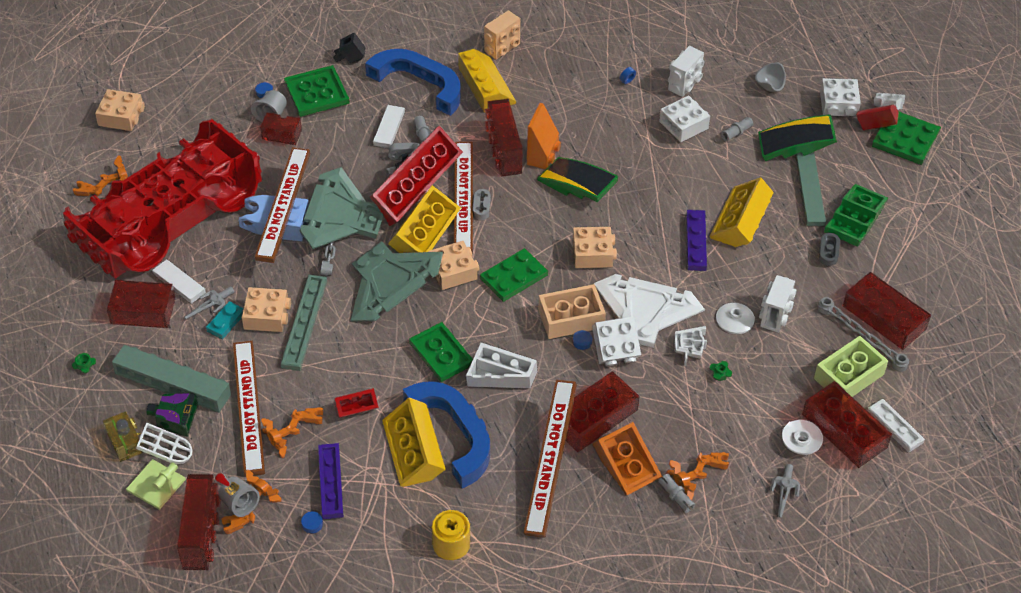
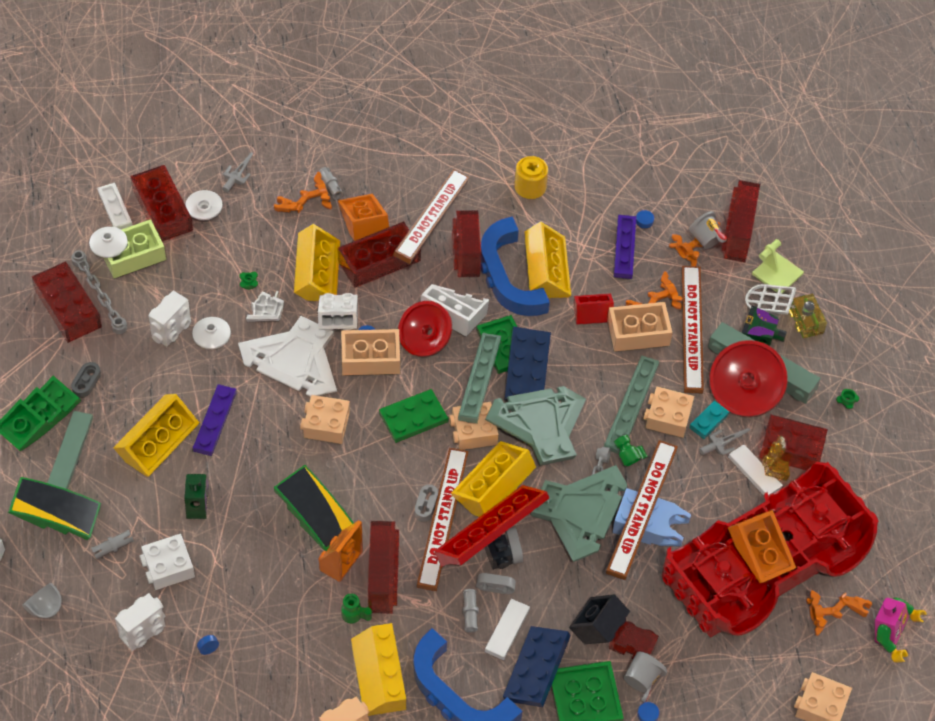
camera: 170 degrees left, 5 degrees up
none -> white dish [89,227,127,258]
none -> dark green torso [184,474,209,519]
none -> yellow slope [294,224,340,301]
none -> green piece [341,594,372,624]
none -> red dish [398,301,452,357]
none -> clear red brick [452,210,481,277]
none -> sand green tile [458,333,501,424]
none -> dark blue plate [503,626,571,707]
none -> dark blue plate [504,326,551,400]
none -> black brick [569,594,630,645]
none -> light nougat brick [607,302,673,352]
none -> green piece [614,434,648,467]
none -> red dish [710,340,788,417]
none -> orange slope [728,510,796,583]
none -> clear yellow bracket [762,436,790,481]
none -> torso [875,597,927,663]

